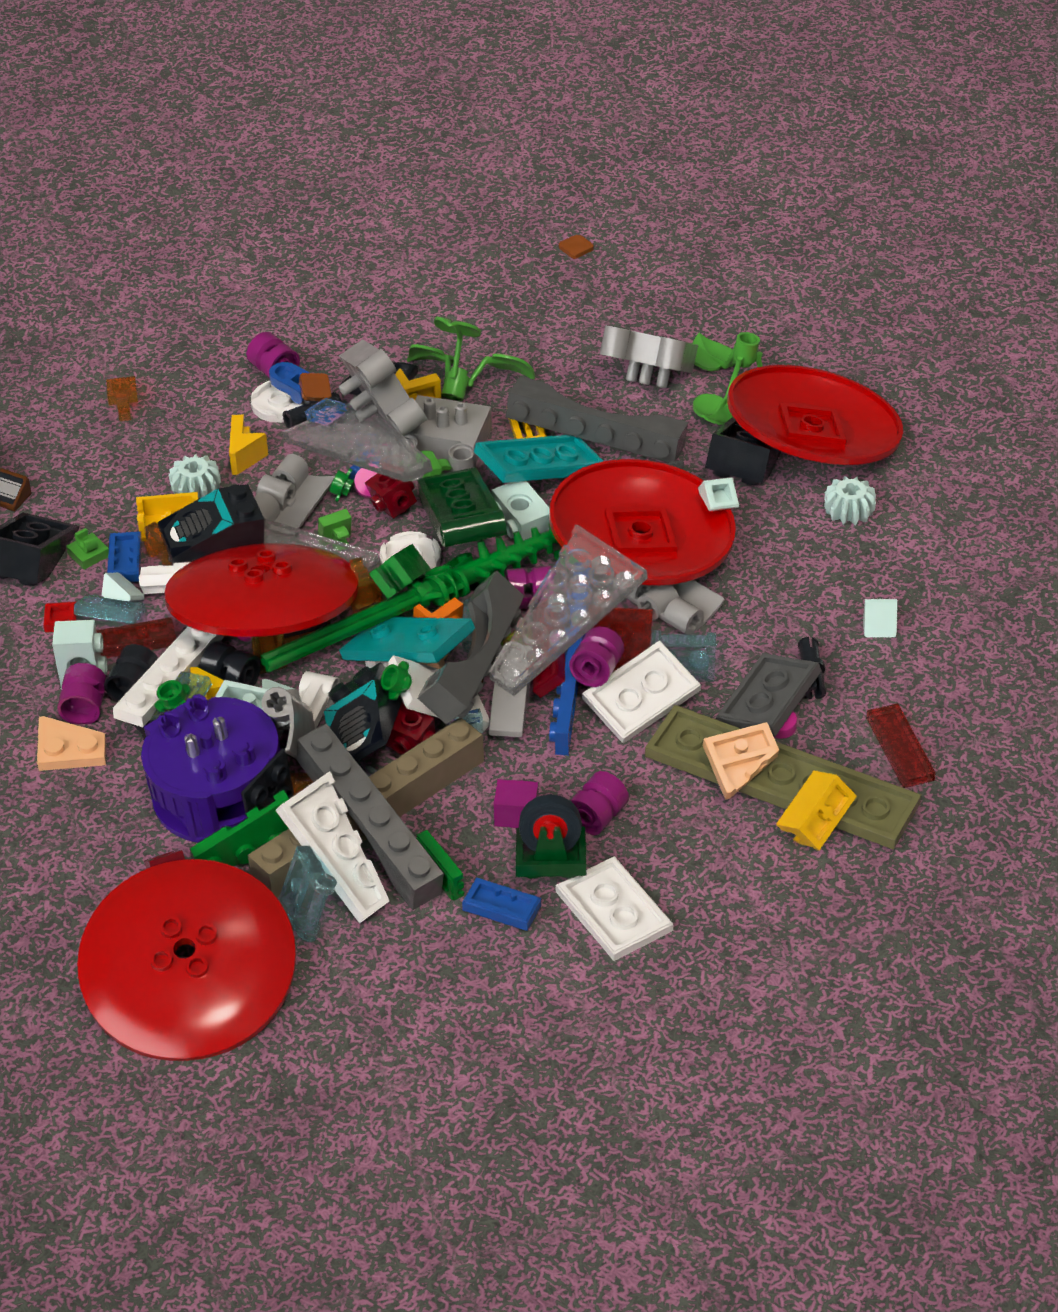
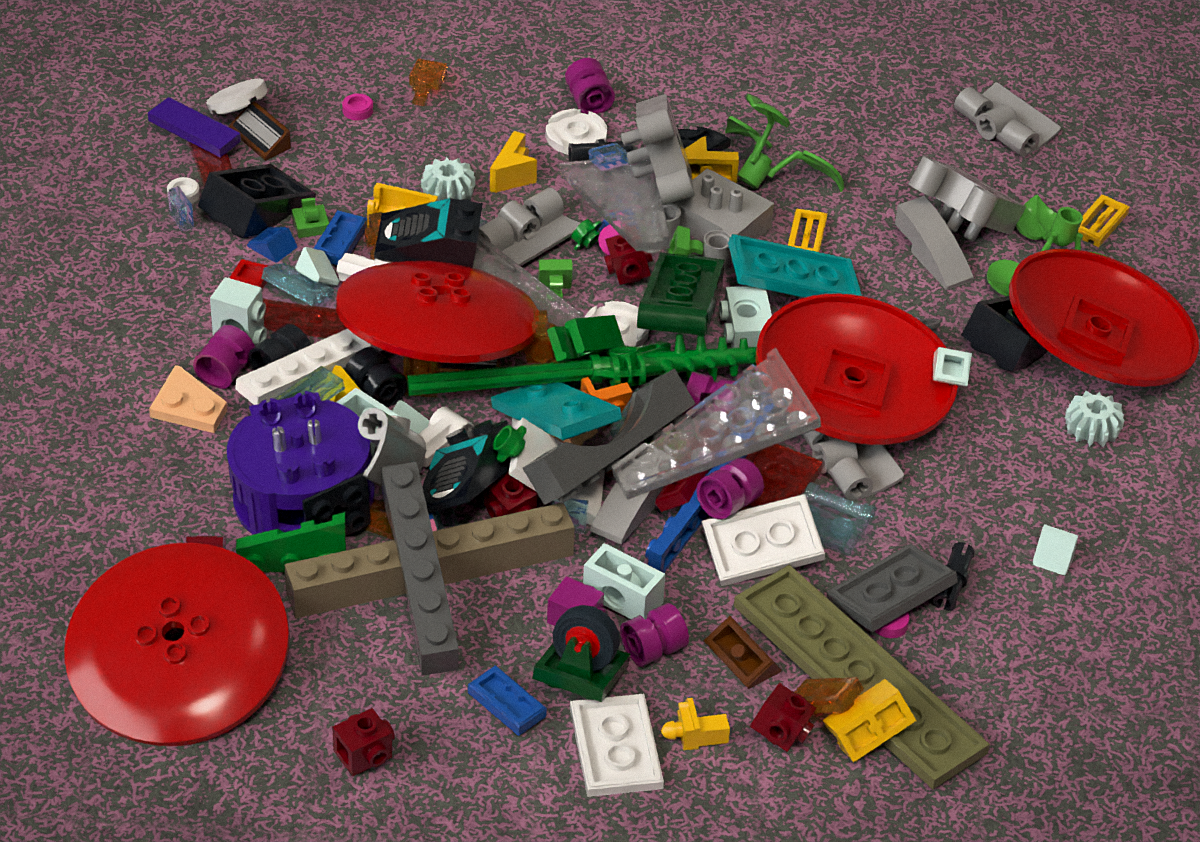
camera: 20 degrees right, 0 degrees up
green plate [155,680,191,712] -> none
blue plate [269,362,310,404] -> none
white wing [275,771,389,924] -> none
clear light blue plate [278,845,337,942] -> none
dark orange piece [299,373,331,401] -> none
green tile [416,830,464,901] -> none
dark grey arch [506,376,688,463] -> none
dark orange piece [559,235,594,259] -> none
light nougat wing [702,722,779,800] -> none
clear red tile [866,703,936,788] -> none
none -> blue slope [247,227,297,263]
none -> dark red brick [332,708,395,776]
none -> dark pink tile [342,93,373,120]
none -> light aqua brick [583,543,665,619]
none -> yellow piece [661,698,730,750]
none -> reddish brown slope [703,616,782,689]
none -> dark red brick [750,682,817,752]
none -> clear orange plate [794,677,864,715]
none -> light grey slope [895,196,974,290]
none -> light grey panel [954,82,1061,157]
none -> yellow tile [1078,194,1130,247]

